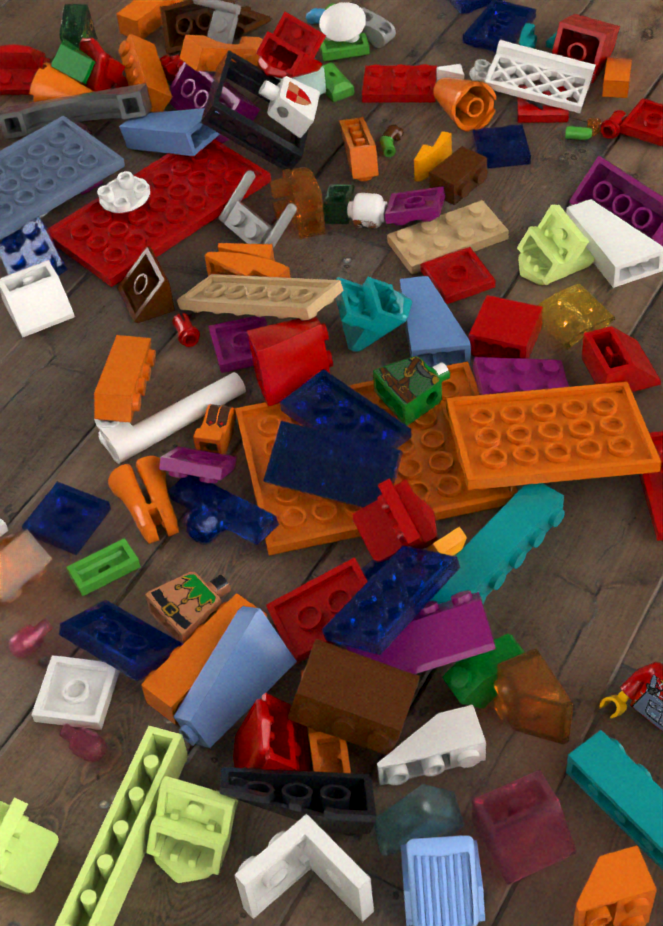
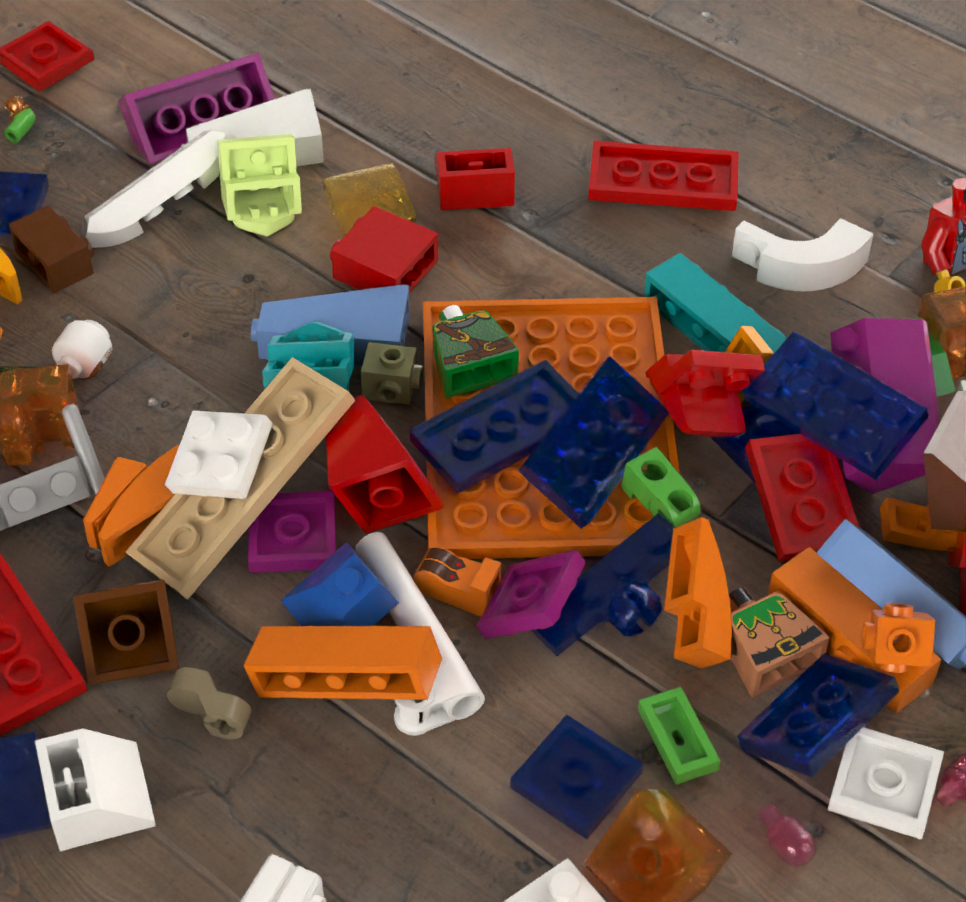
camera: 85 degrees left, 0 degrees up
orange piece [108,456,179,544] -> none
red pin [172,313,200,347] -> none
magenta plate [384,186,445,225] -> none
tan plate [387,200,509,275] -> none
red plate [420,247,496,304] -> none
orange plate [446,382,661,490] -> none
magenta plate [473,357,569,395] -> none
red pin [600,110,627,139] -> none
none -> white brick [82,130,236,248]
none -> white plate [165,411,273,499]
none -> dark tan piece [166,667,252,740]
none -> blue slope [281,542,399,626]
none -> olive brick [361,342,423,405]
none -> bright green leg [621,447,701,532]
none -> orange slope [664,517,732,669]
none -> white arch [732,218,874,291]
none -> orange brick [862,603,935,673]

